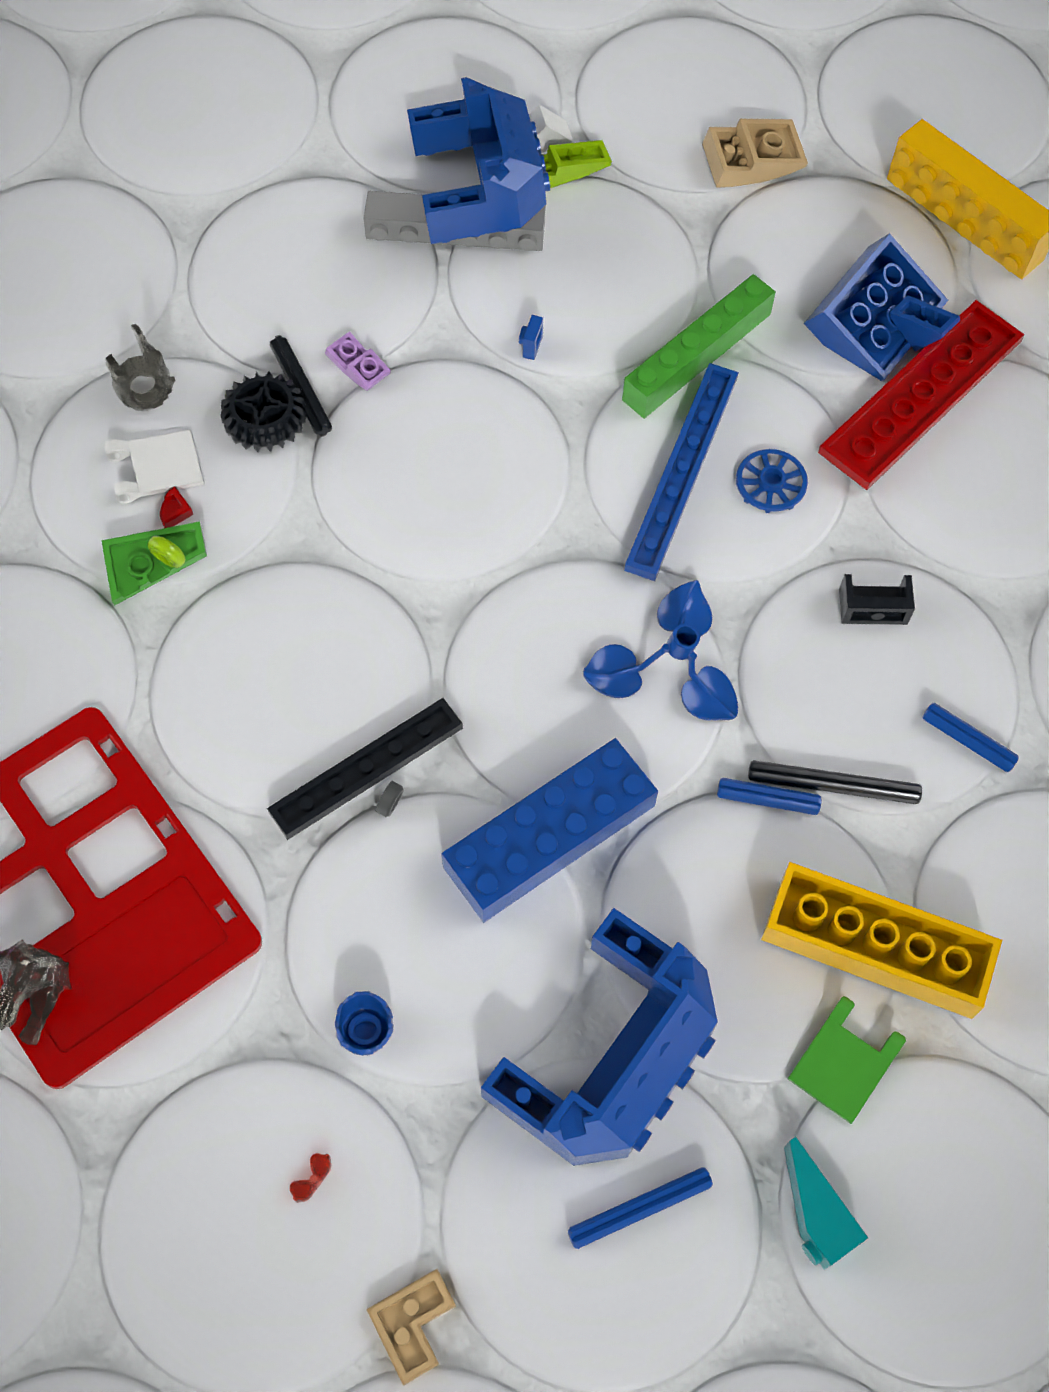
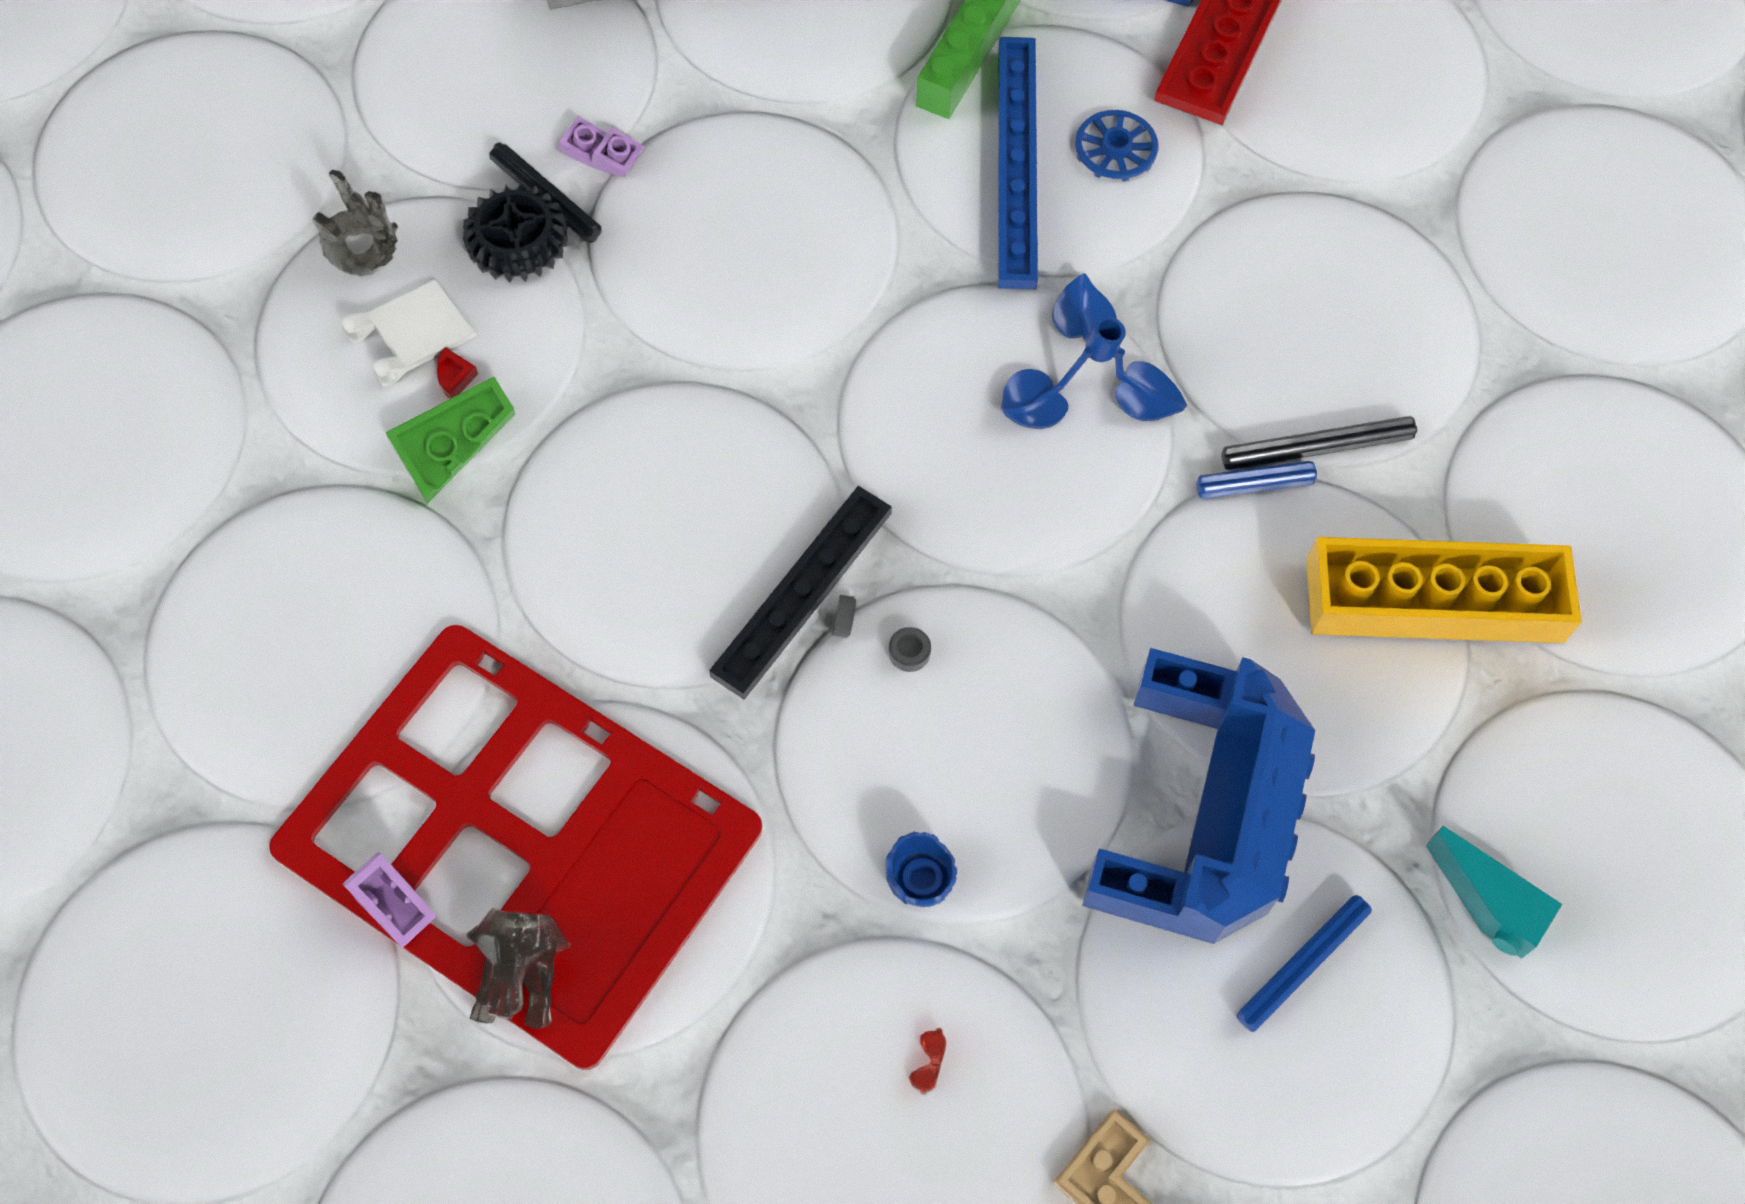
camera: 20 degrees left, 0 degrees up
lime piece [147,536,186,568] -> none
blue brick [441,738,658,923] -> none
blue plate [519,315,544,360] -> none
bright green flag [788,996,906,1124] -> none
black panel [839,574,915,625] -> none
blue axle [923,703,1019,772] -> none
none -> dark grey tile [889,627,931,672]

